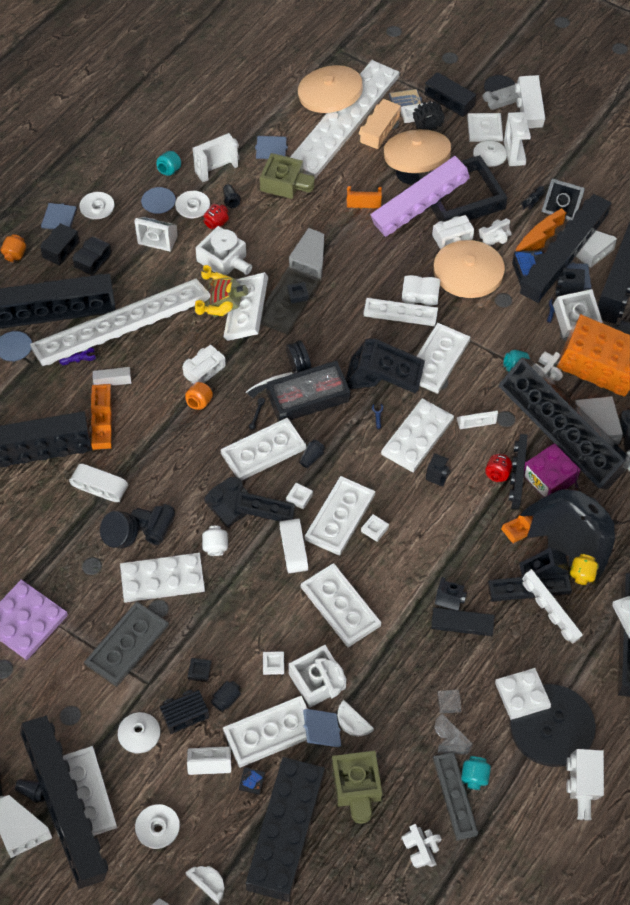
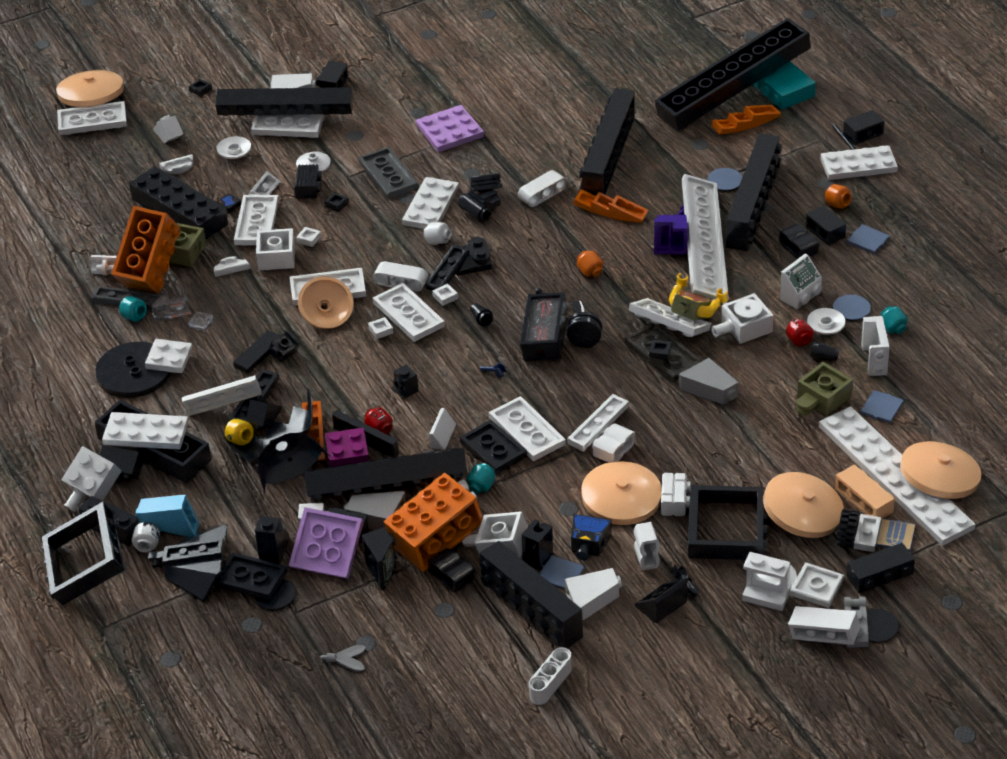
camera: 120 degrees right, 15 degrees down
white dish [80,192,114,219] -> none
white slope [93,367,131,386] -> none
white brick [183,345,226,384] -> none
black brick [210,681,241,712] -> none
white plate [221,418,306,481] -> none
sand blue piece [303,709,341,747] -> none
white tile [315,658,345,698] -> none
black bracket [345,339,425,393] -> none
orange hinge [347,186,382,208] -> none
lavender brick [370,156,469,237] -> none
white plate [381,398,454,473] -> none
white hips [479,218,512,246] -> none
orange slope [516,208,566,251] -> none
black brick [519,194,612,303] -> none
white brick [566,749,604,820] -> none
none -> orange brick [111,206,180,294]
none -> light nougat dish [298,276,354,329]
none -> black plate [460,419,527,474]
none -> white brick [634,522,660,570]
none -> dark purple plate [654,215,688,254]

